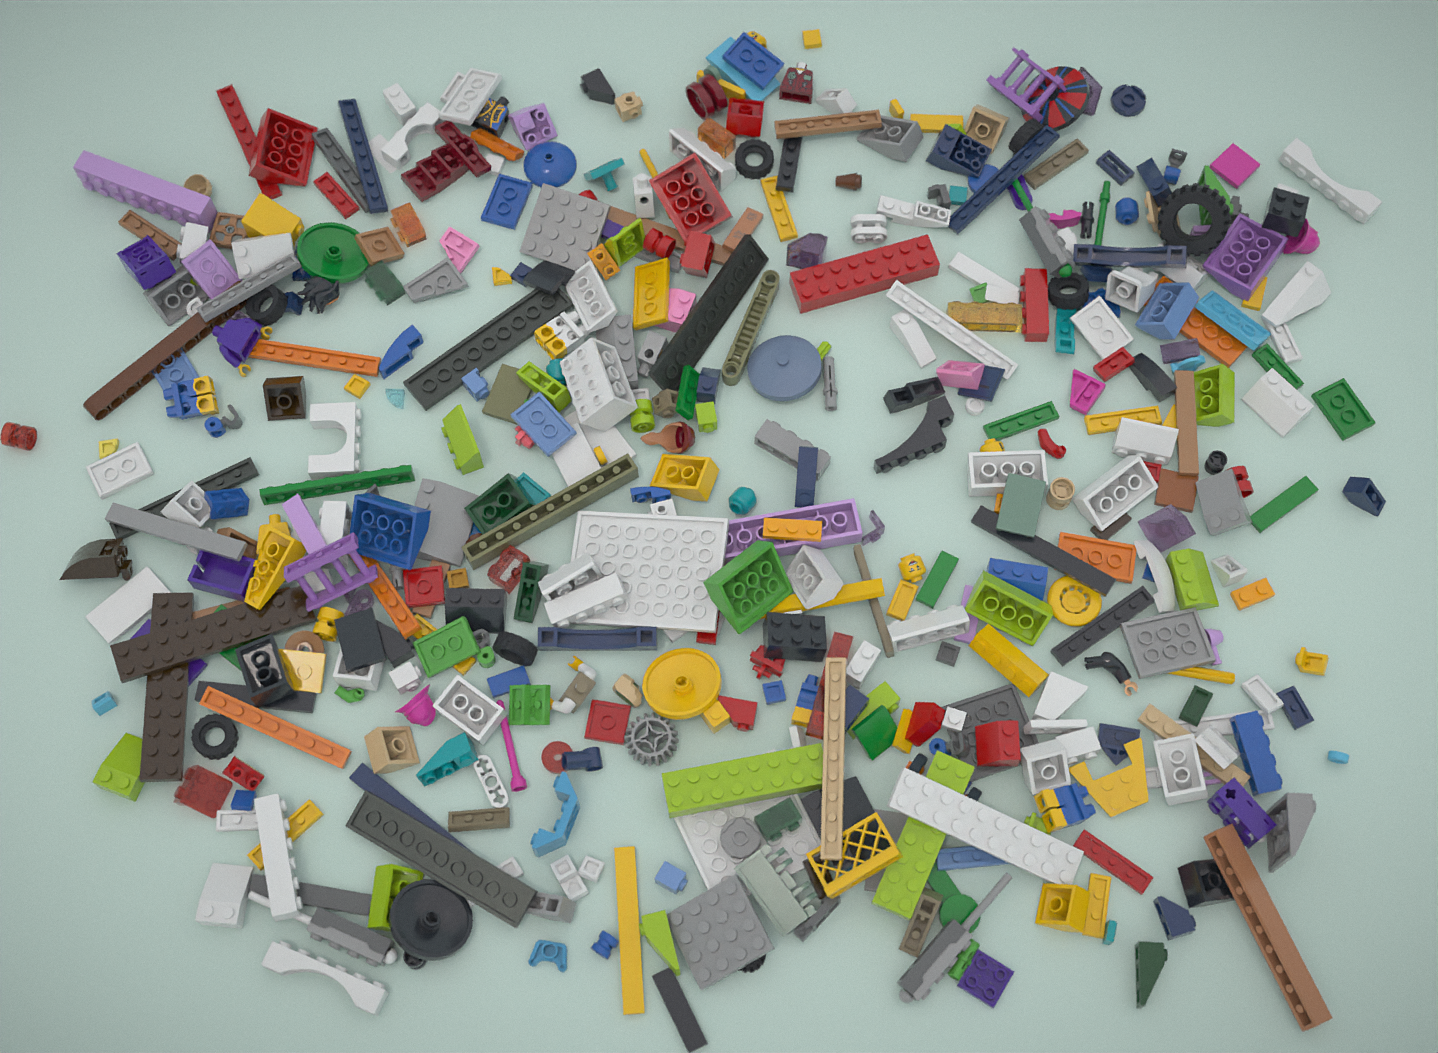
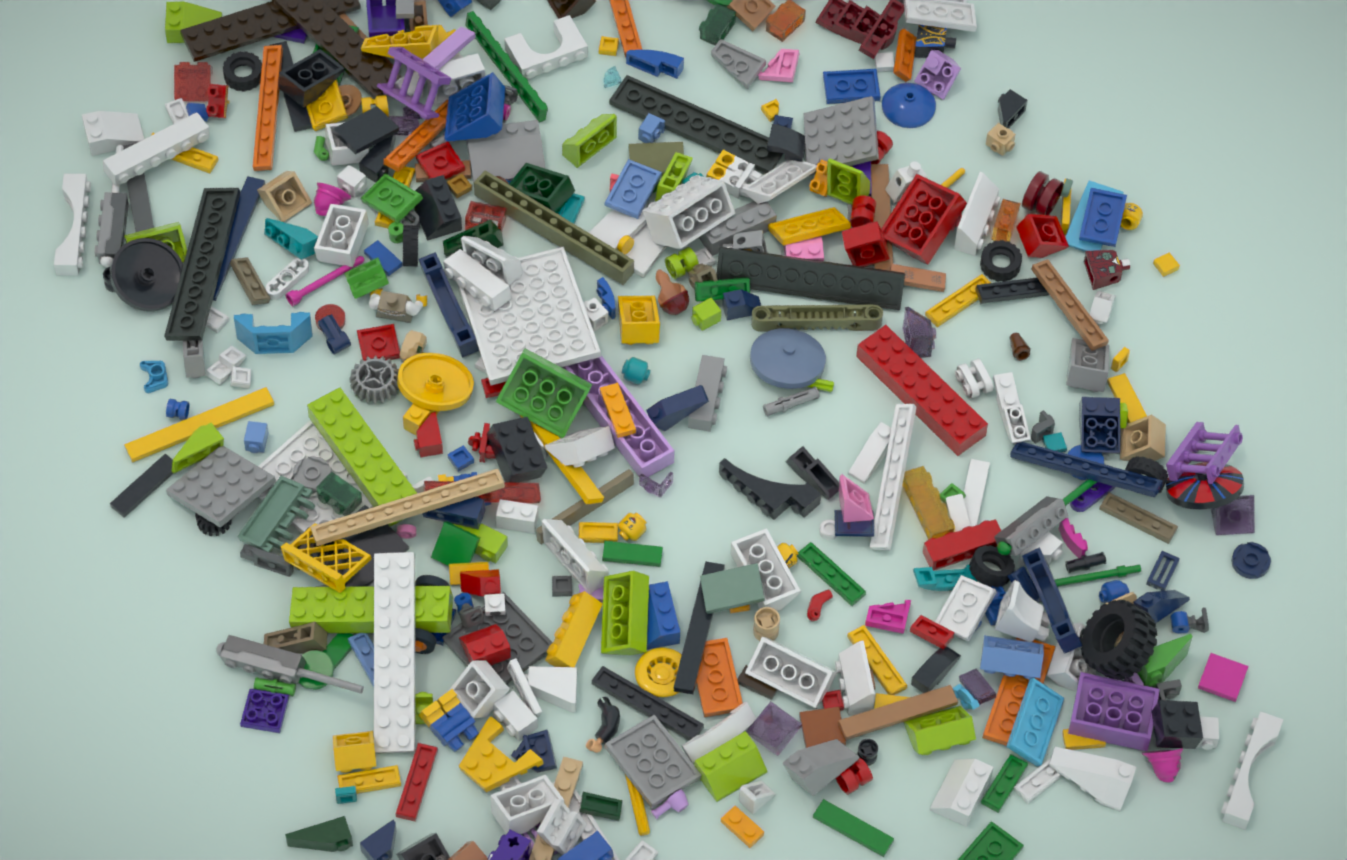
camera: 65 degrees right, 10 degrees down
teal tile [583,158,625,191] -> none

